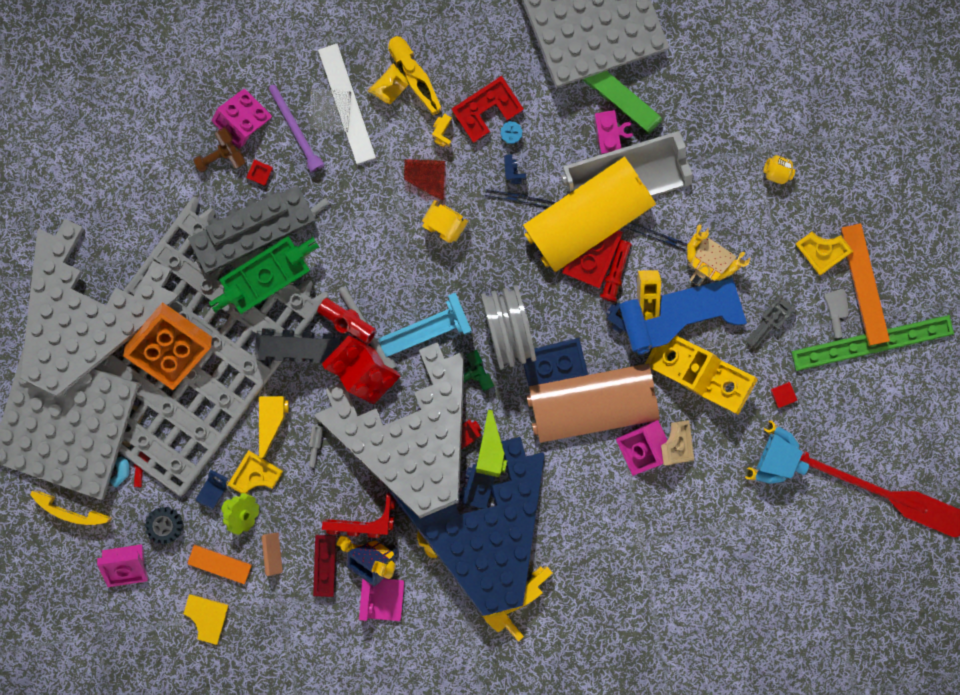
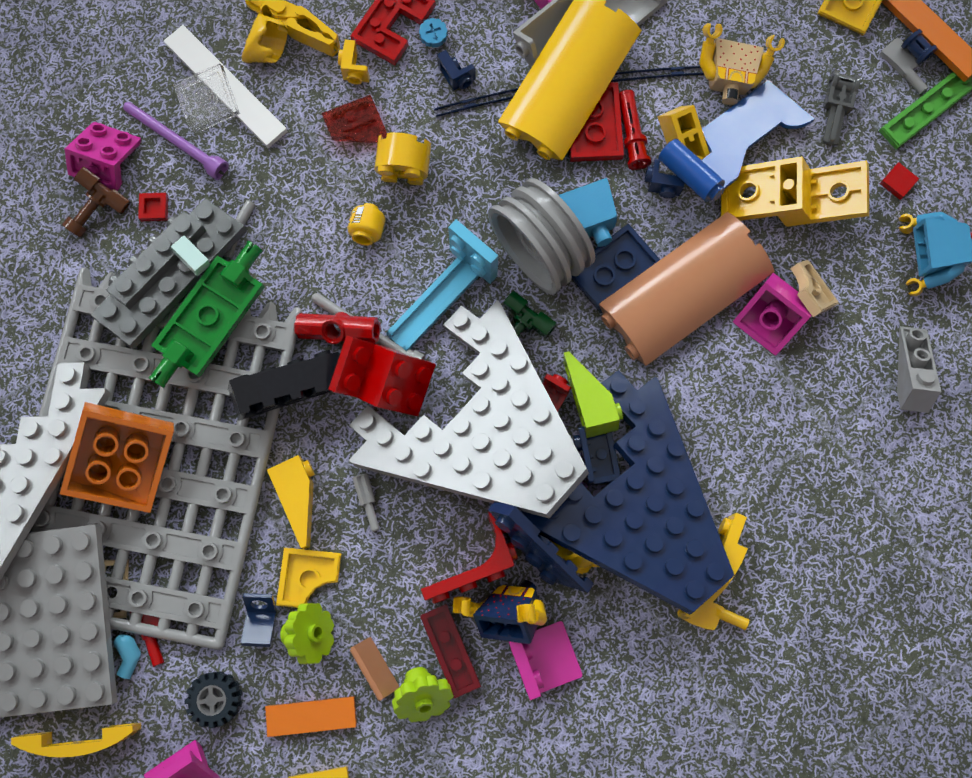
camera: 30 degrees left, 10 degrees down
none -> light aqua piece [171,236,210,276]
none -> yellow head [347,203,386,246]
none -> lime plant [392,667,453,722]
none -> dark blue wing [488,502,594,593]
none -> dark azure torso [559,178,617,247]
none -> light grey slope [897,326,941,413]
none -> dark blue bush [901,29,938,65]

